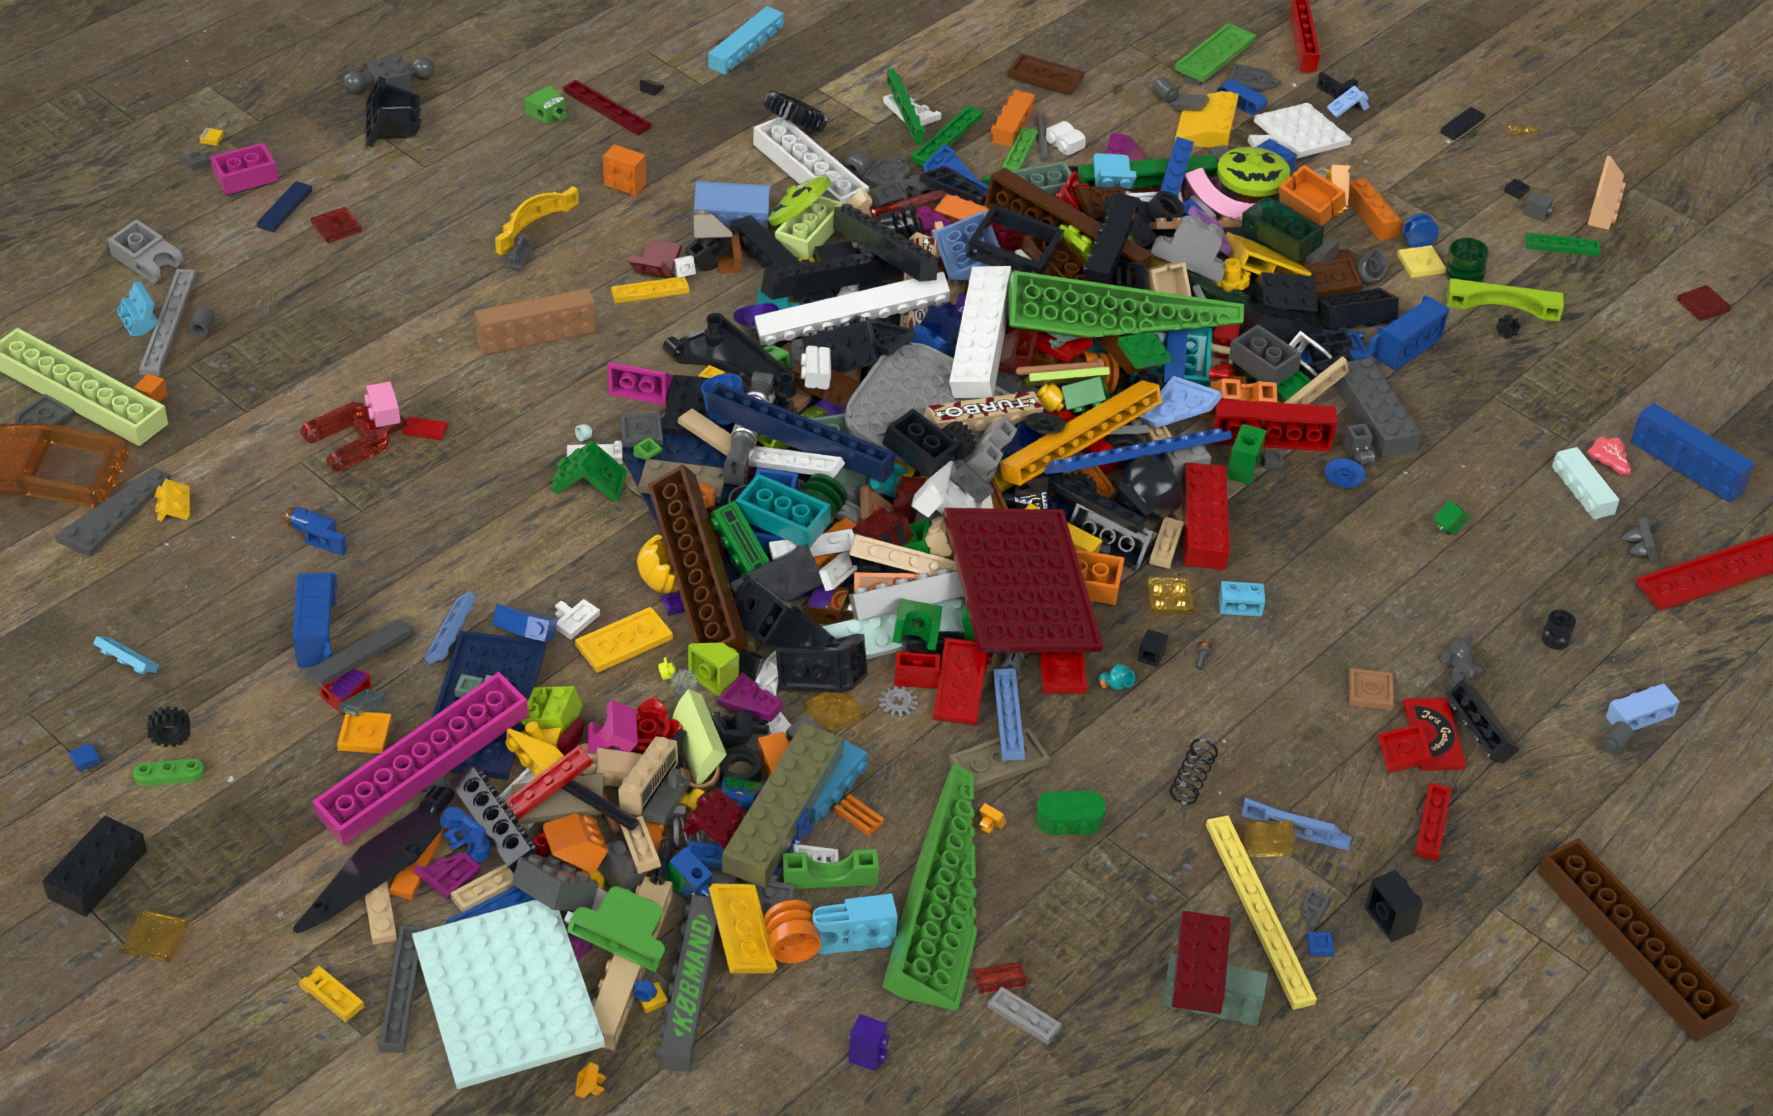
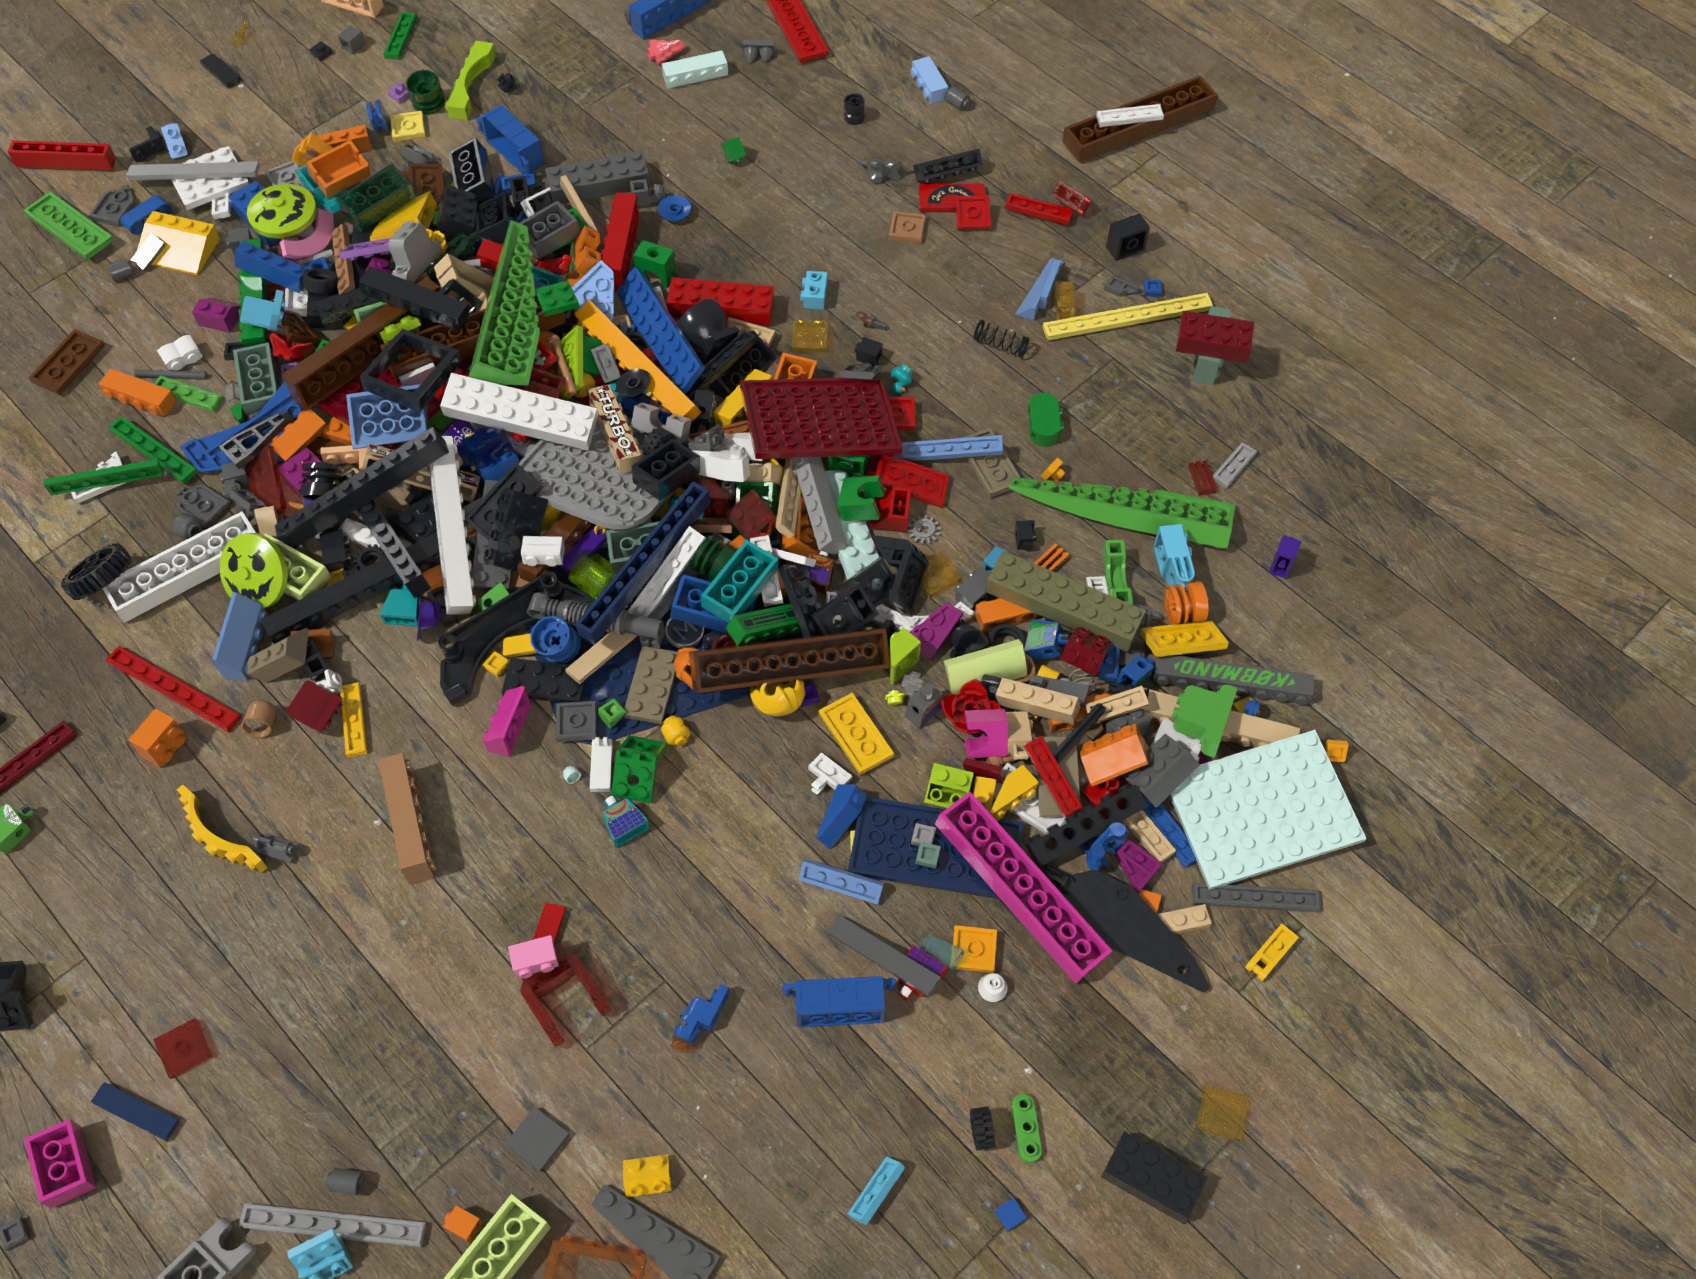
camera: 85 degrees left, 15 degrees up
none -> red tile [106,646,241,733]
none -> light grey tile [126,161,260,180]
none -> medium nougat helmet [241,700,277,738]
none -> dark grey tile [505,1107,570,1172]
none -> flat silver plate [591,343,621,384]
none -> torso [602,796,650,848]
none -> yellow head [661,716,691,746]
none -> dark grey tile [839,363,882,379]
none -> dark grey torso [905,682,943,729]
none -> white cone [978,973,1008,1002]
none -> black brick [1014,520,1036,551]
none -> clear red brick [1051,181,1092,215]
none -> white tile [1096,104,1164,127]

